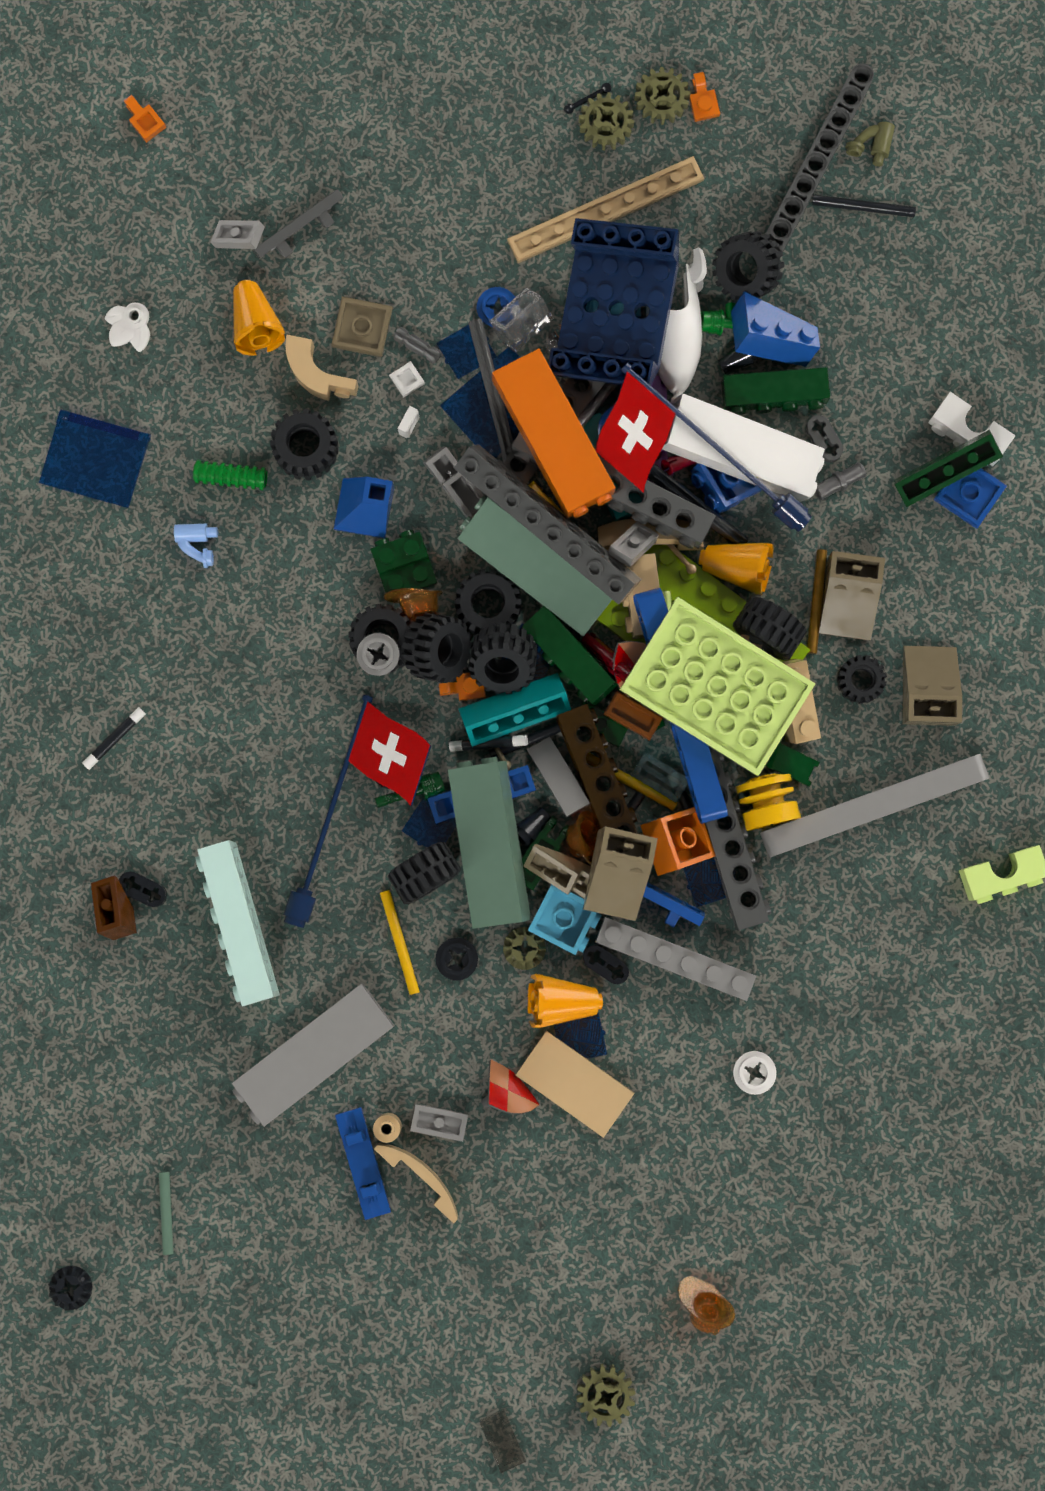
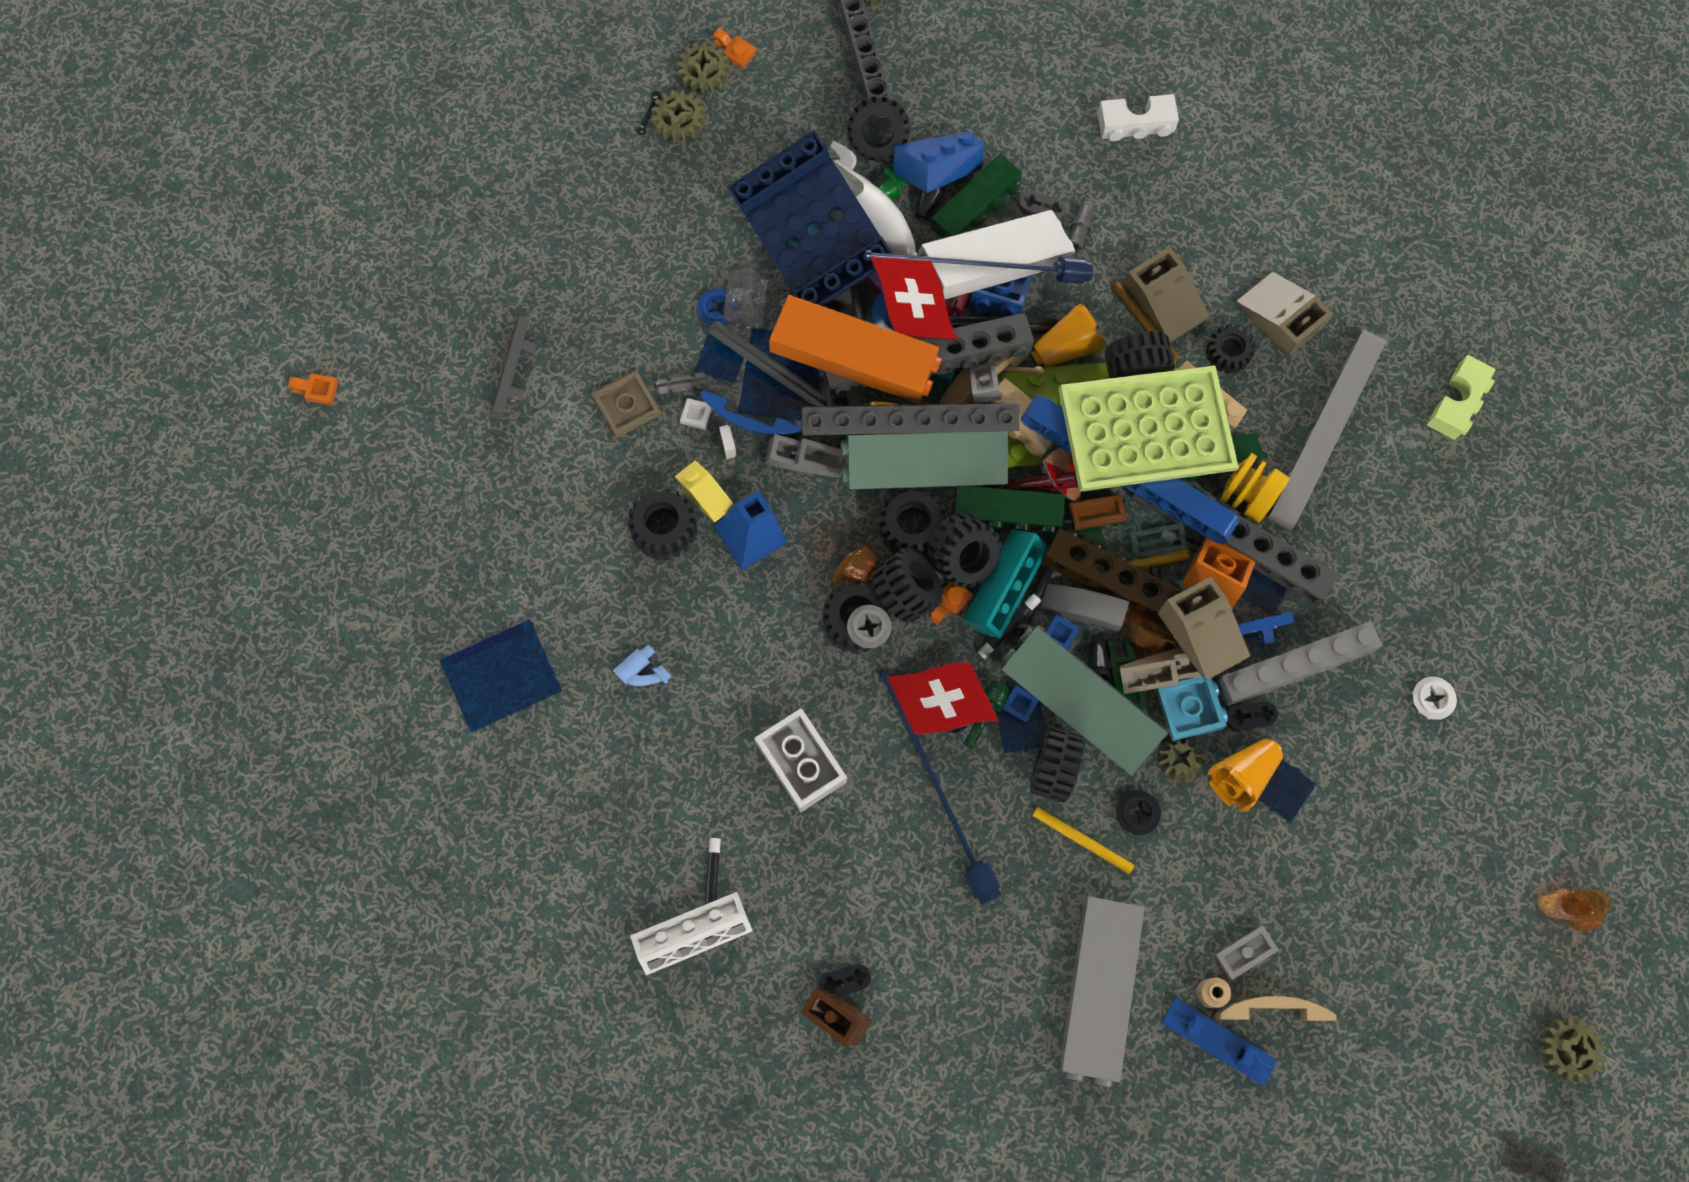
camera: 45 degrees left, 10 degrees down
white plate [105,302,150,352] -> none
green piece [193,460,268,491] -> none
light aqua brick [195,840,280,1006] -> none
light grey plate [210,220,265,249] -> none
light orange cone [233,280,285,356] -> none
tan arch [286,335,359,401] -> none
dark green plate [370,530,438,601] -> none
shield [481,1060,539,1115] -> none
tan tile [507,156,704,263] -> none
tan tile [516,1030,634,1138] -> none
black bar [812,194,916,217] -> none
dark green brick [894,429,1003,507] -> none
blue tile [934,468,1007,529] -> none
none -> white fence [630,892,752,975]
none -> light yellow slope [675,460,734,523]
none -> blue slope [701,390,802,436]
none -> white brick [754,708,847,813]

